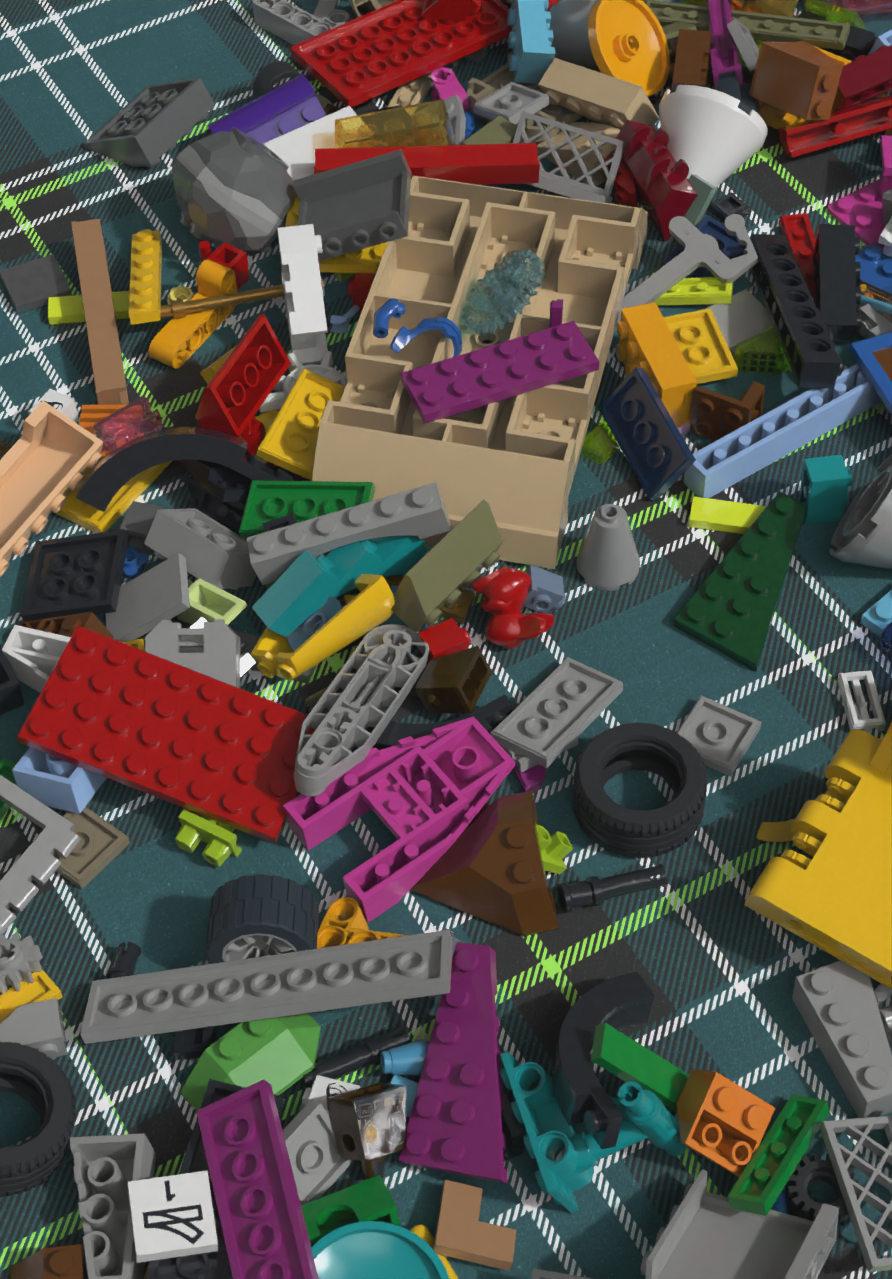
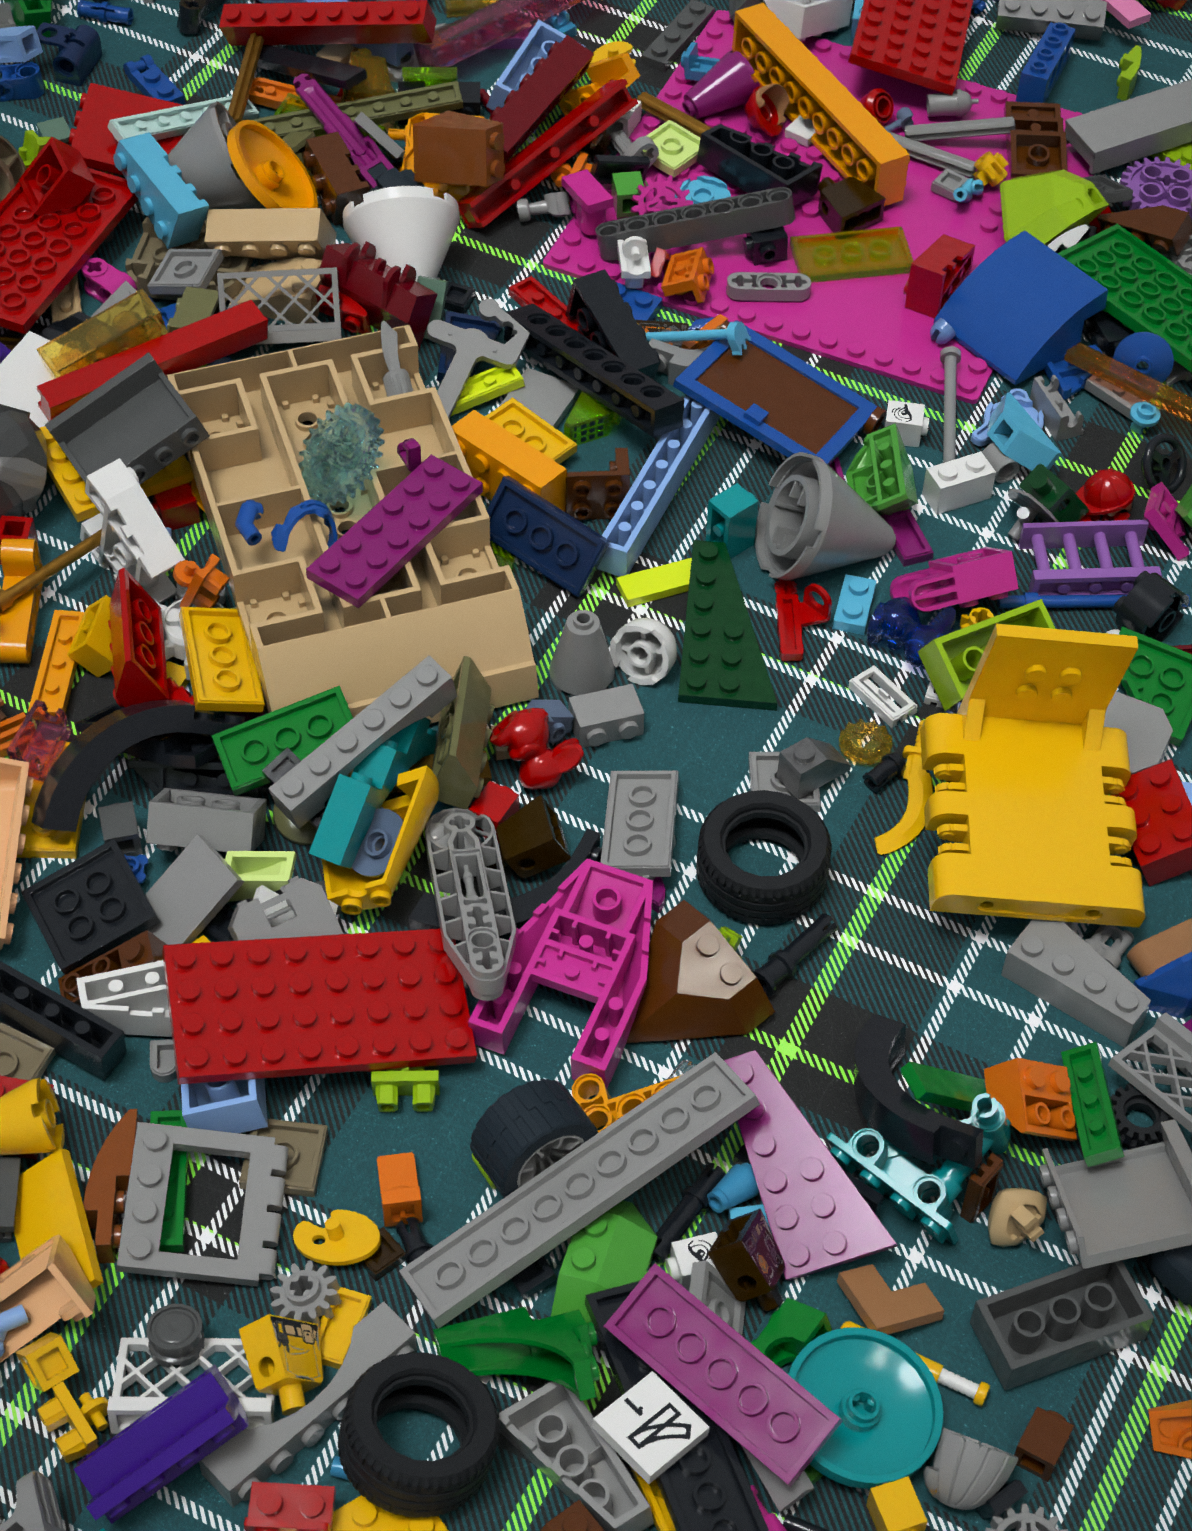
camera: 35 degrees left, 0 degrees up
none -> light orange plate [28,610,85,721]
none -> orange hips [173,553,230,608]
none -> yellow piece [293,1209,381,1266]
none -> dark brown tile [360,1226,406,1281]
none -> orange bracket [377,1152,423,1227]
none -> light grey piece [381,320,413,397]
none -> green arch [433,1307,600,1401]
none -> light grey leg [517,191,572,222]
none -> light grey brick [568,684,645,748]
none -> white cylinder [610,618,677,686]
none -> red piece [774,579,832,661]
none -> flat silver slope [777,737,851,799]
none -> clear yellow gear [839,718,892,765]
none -> black pin [863,752,906,792]
none -> reddish brown tile [960,1153,1004,1223]
none -> tan piece [987,1188,1047,1247]

